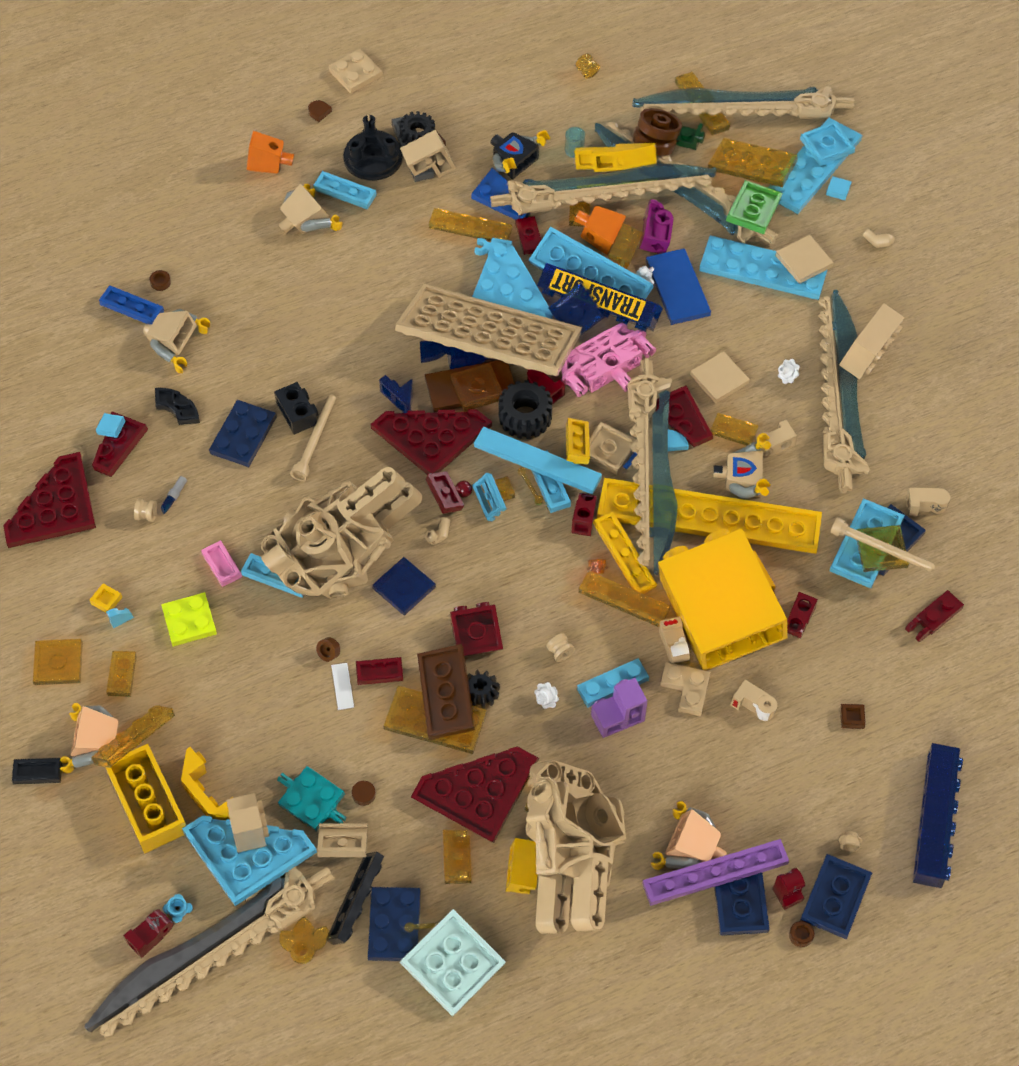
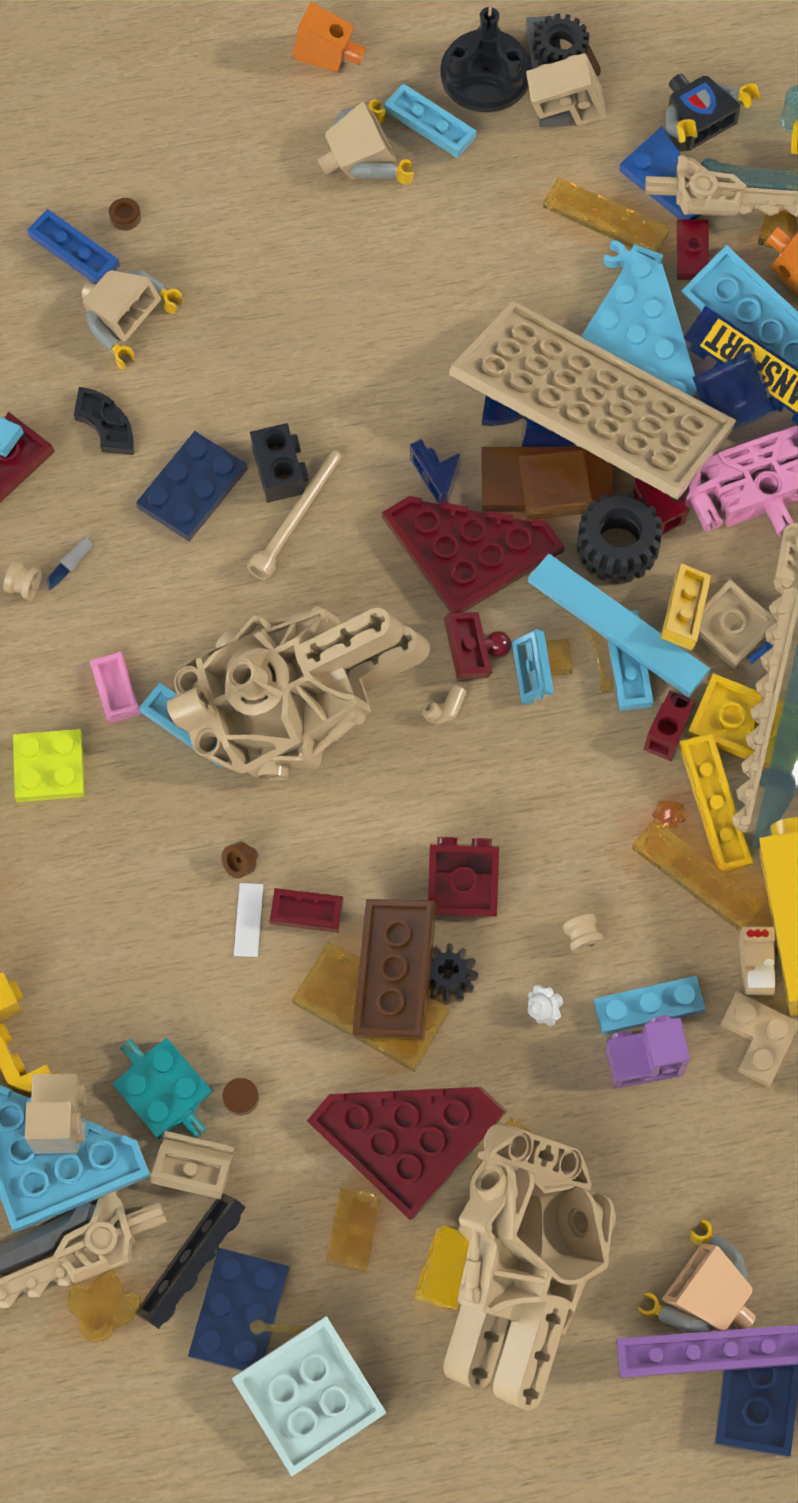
camera: 15 degrees right, 10 degrees up
clear blue tile [372,557,436,616] -> none

